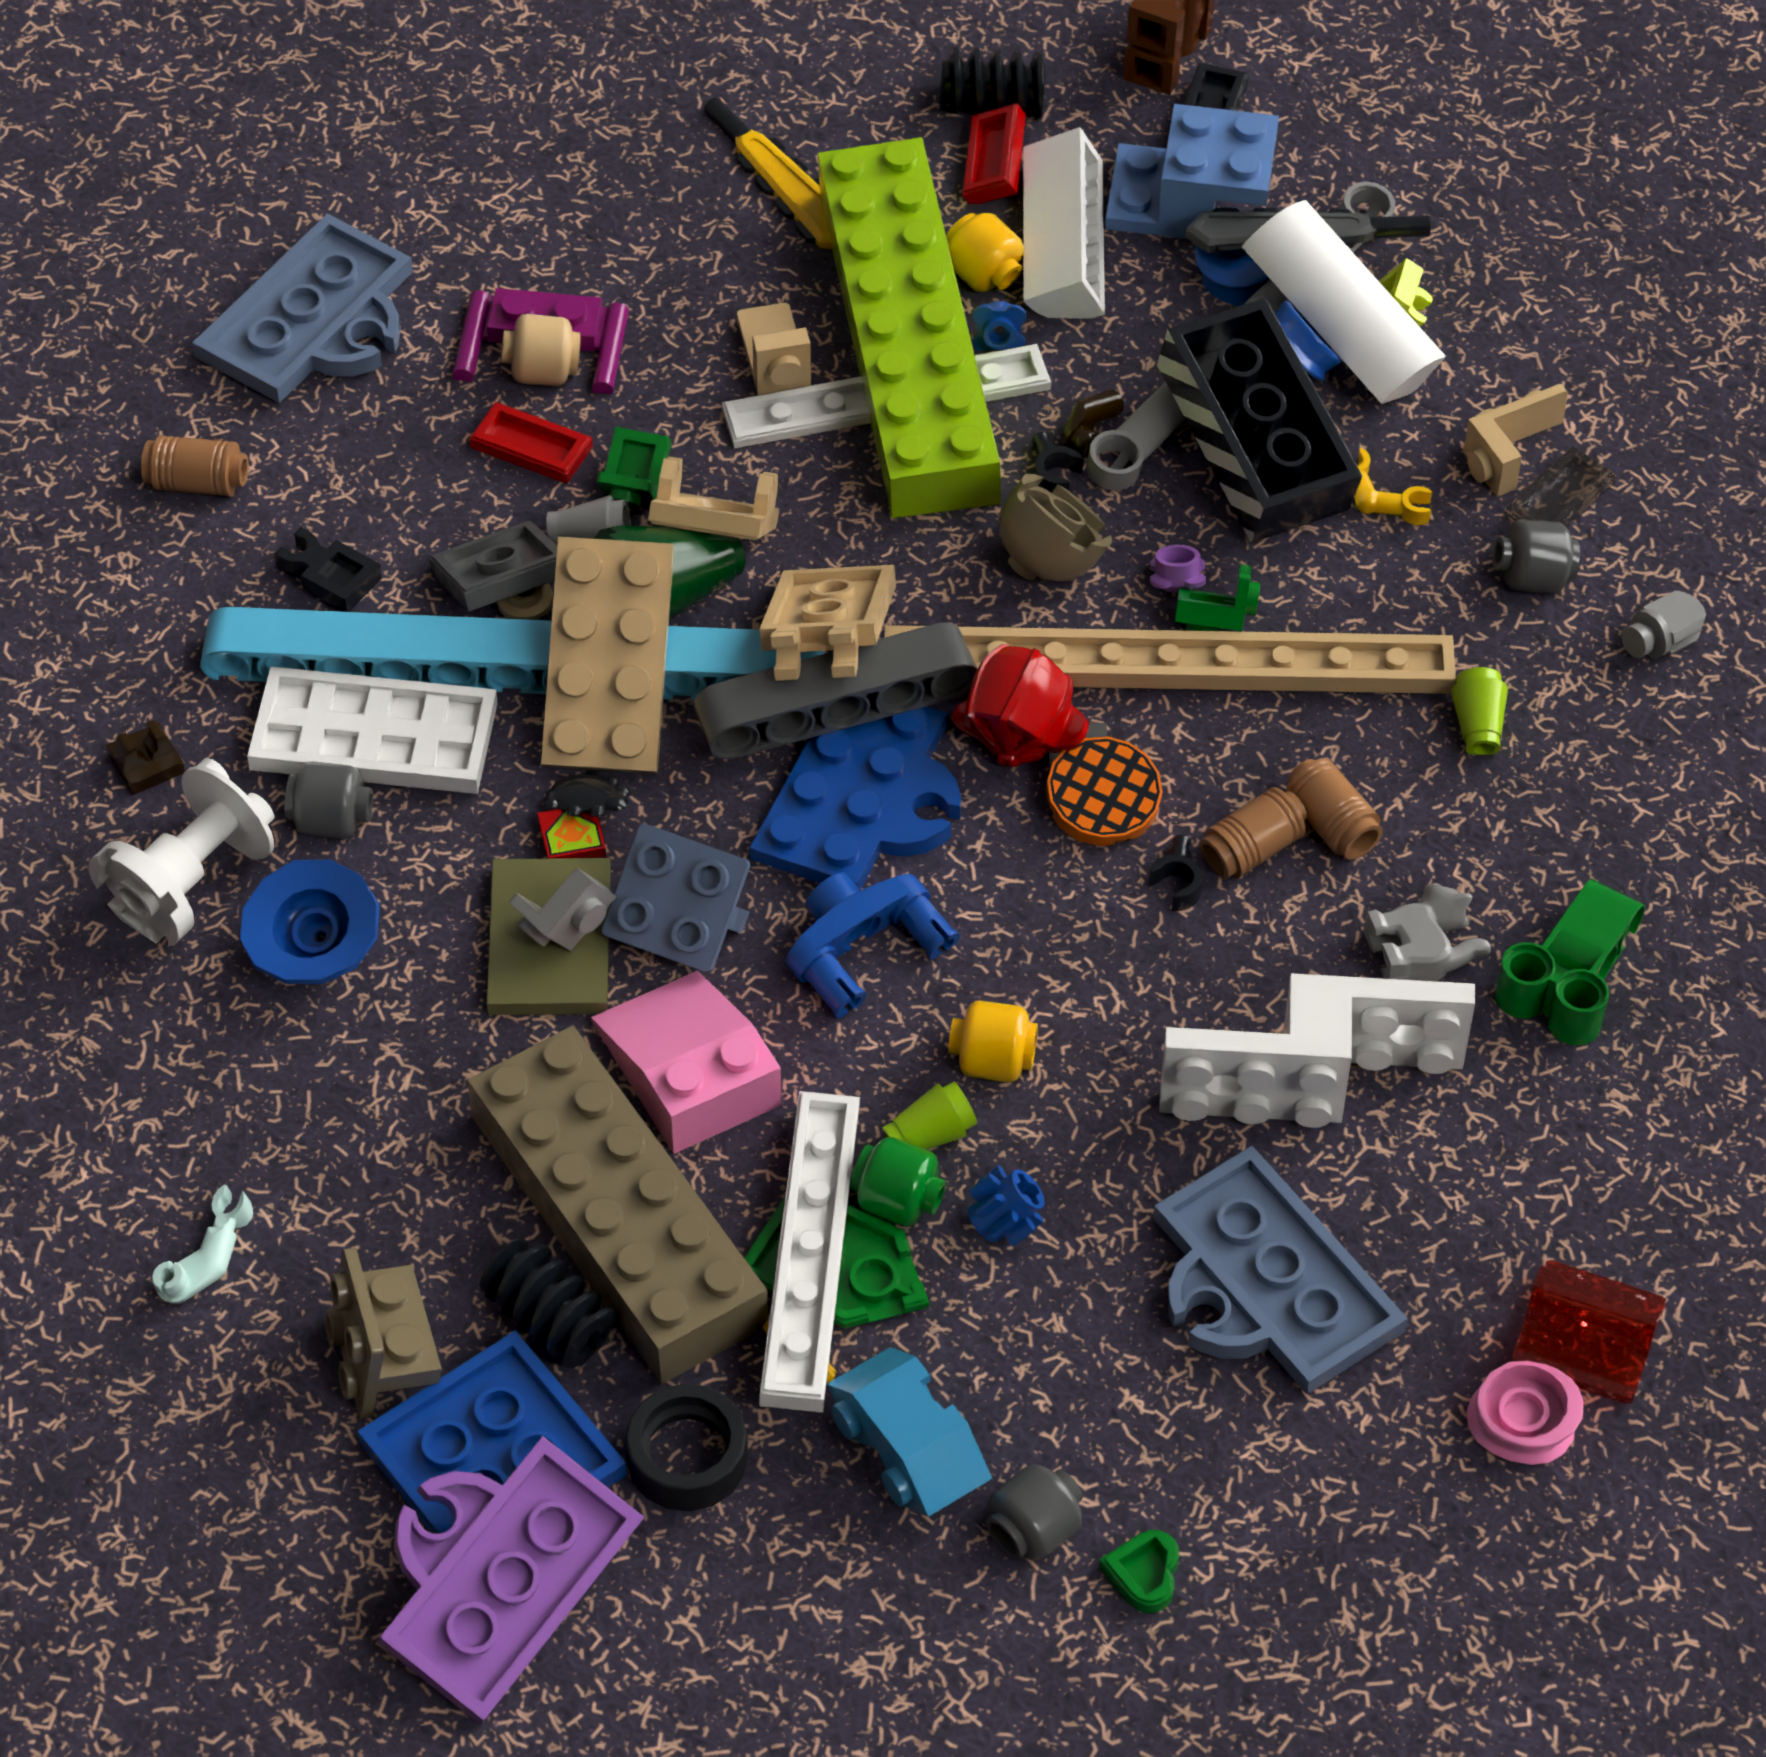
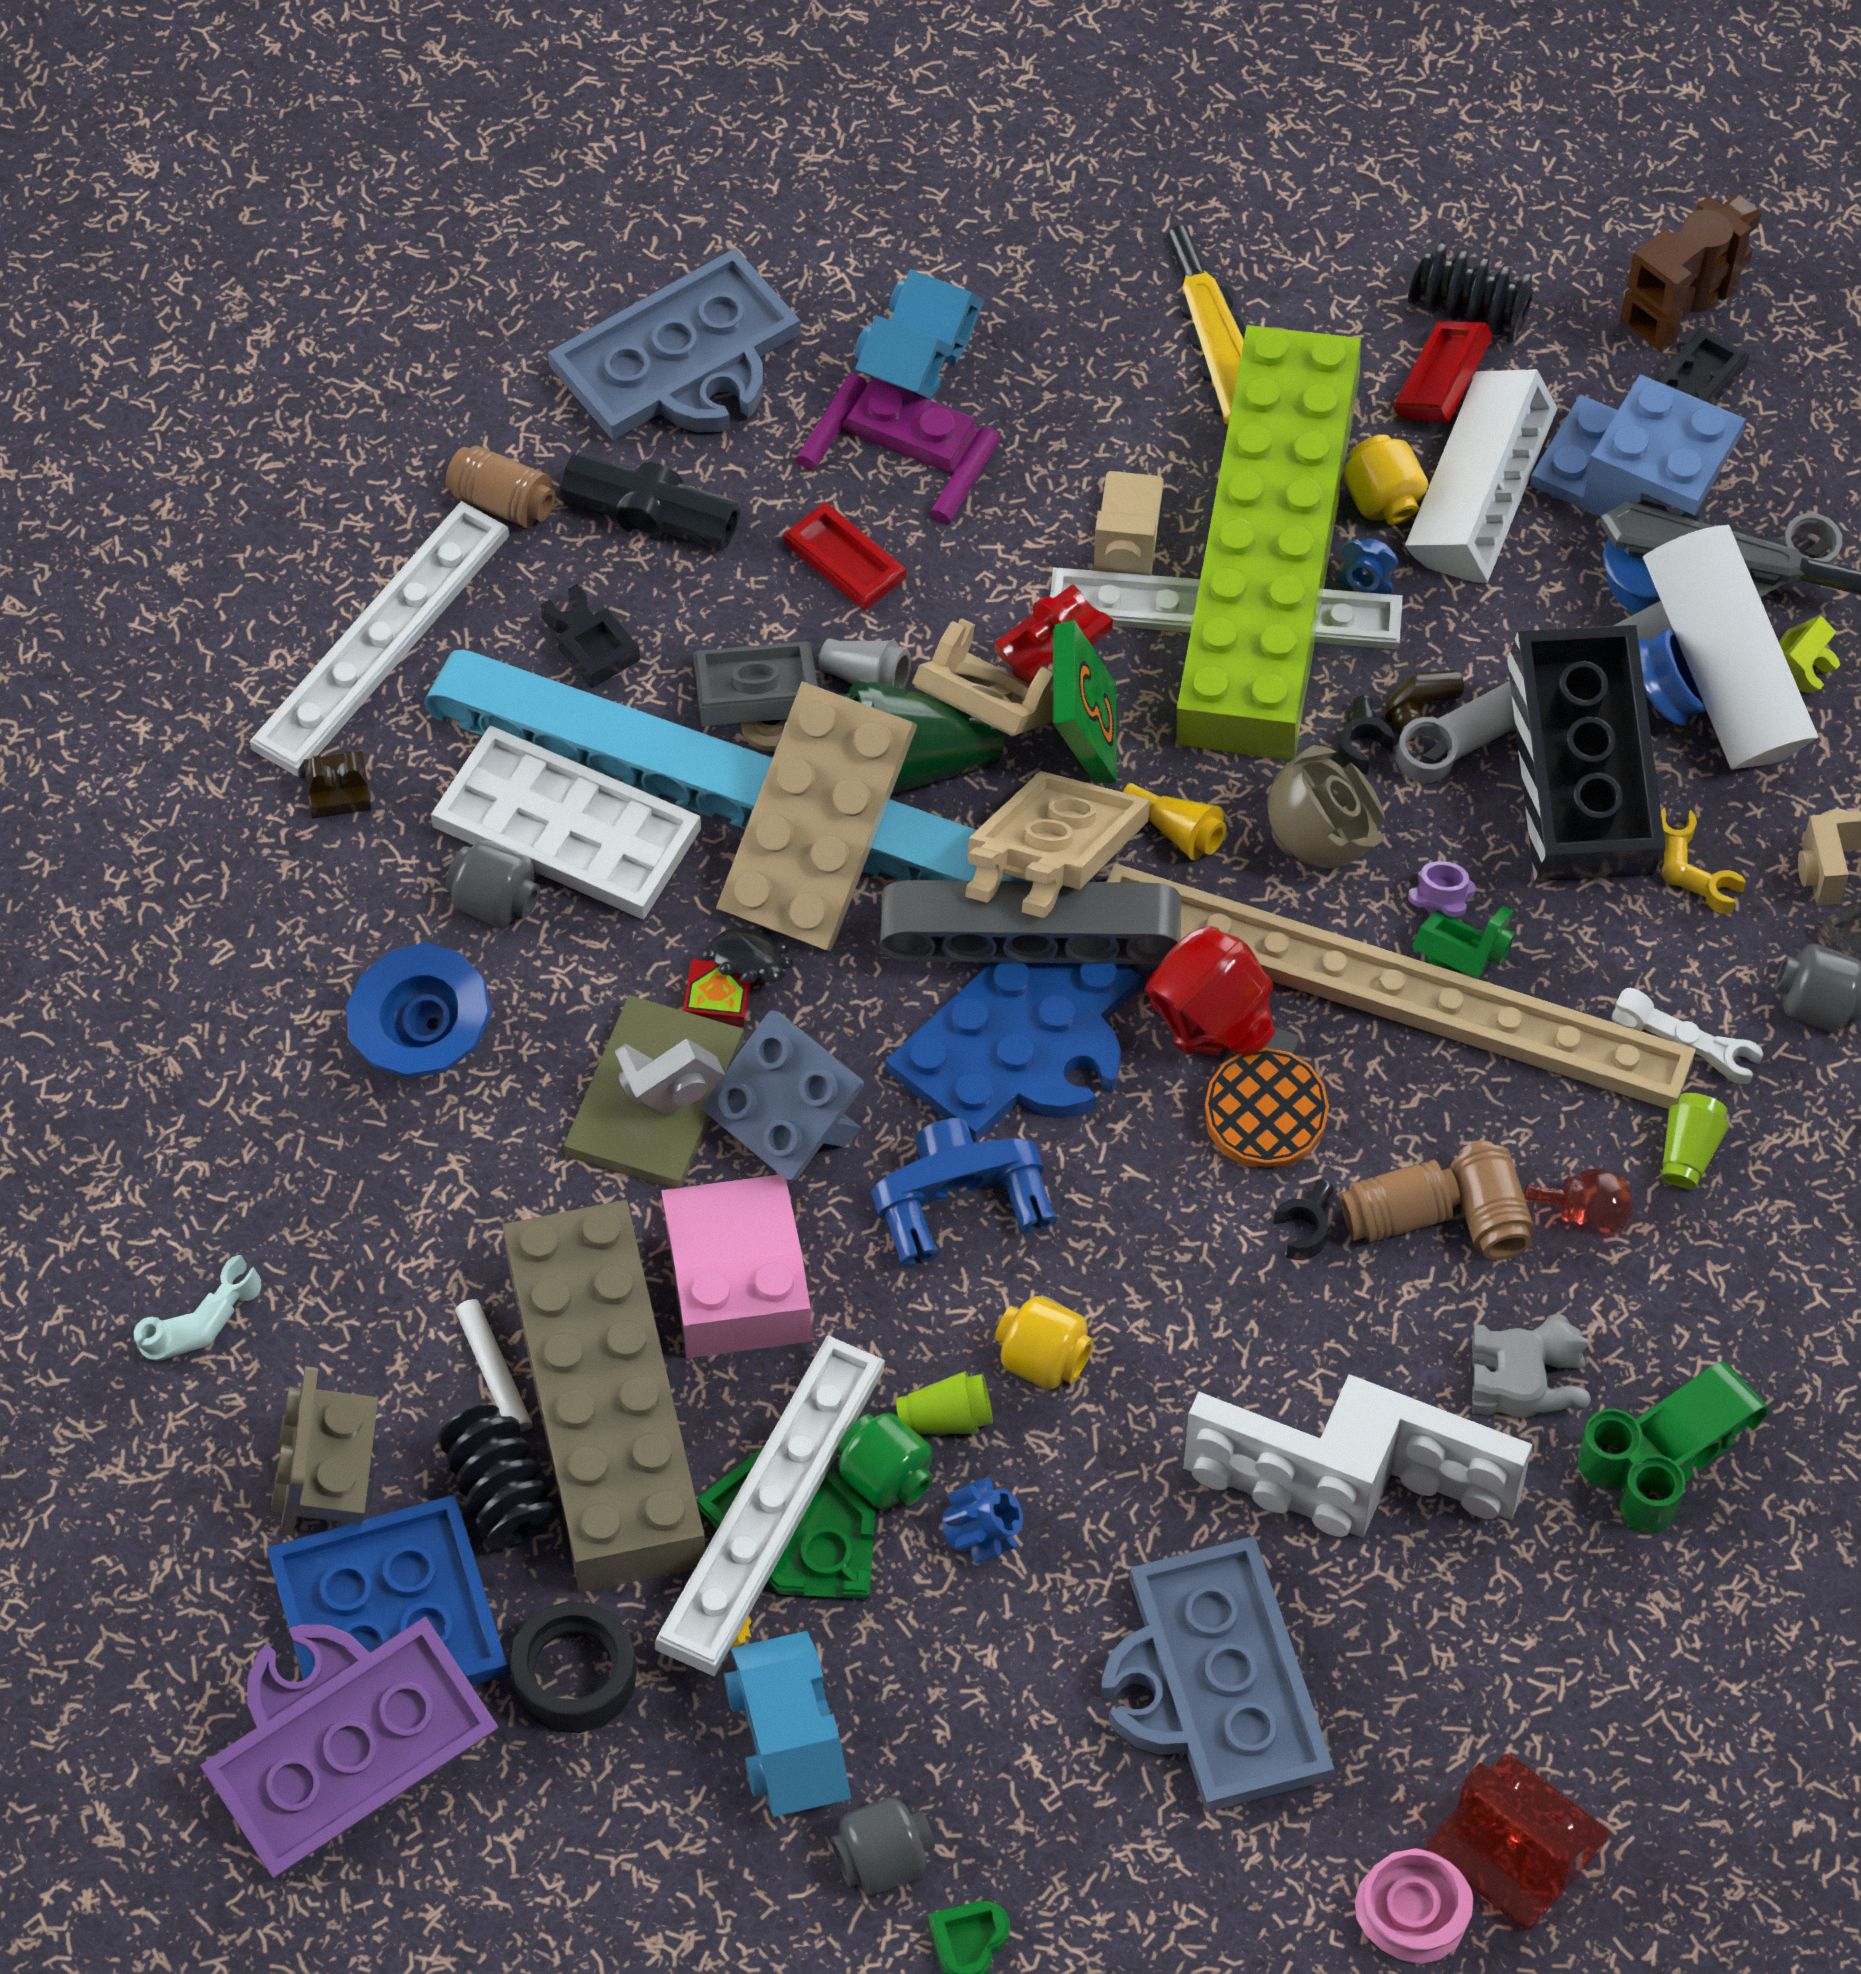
camera: 20 degrees right, 5 degrees up
white piece [89,758,274,946] -> none
tan head [501,314,580,387] -> none
green bracket [596,427,672,509] -> none
none -> white tile [250,501,509,777]
none -> white piece [455,1299,533,1433]
none -> black piece [560,452,740,551]
none -> dark azure brick [854,269,985,400]
none -> red hips [994,584,1113,684]
none -> green tile [1053,620,1117,783]
none -> yellow cone [1123,783,1226,861]
none -> clear red piece [1524,1168,1633,1235]
none -> white piece [1612,988,1763,1084]

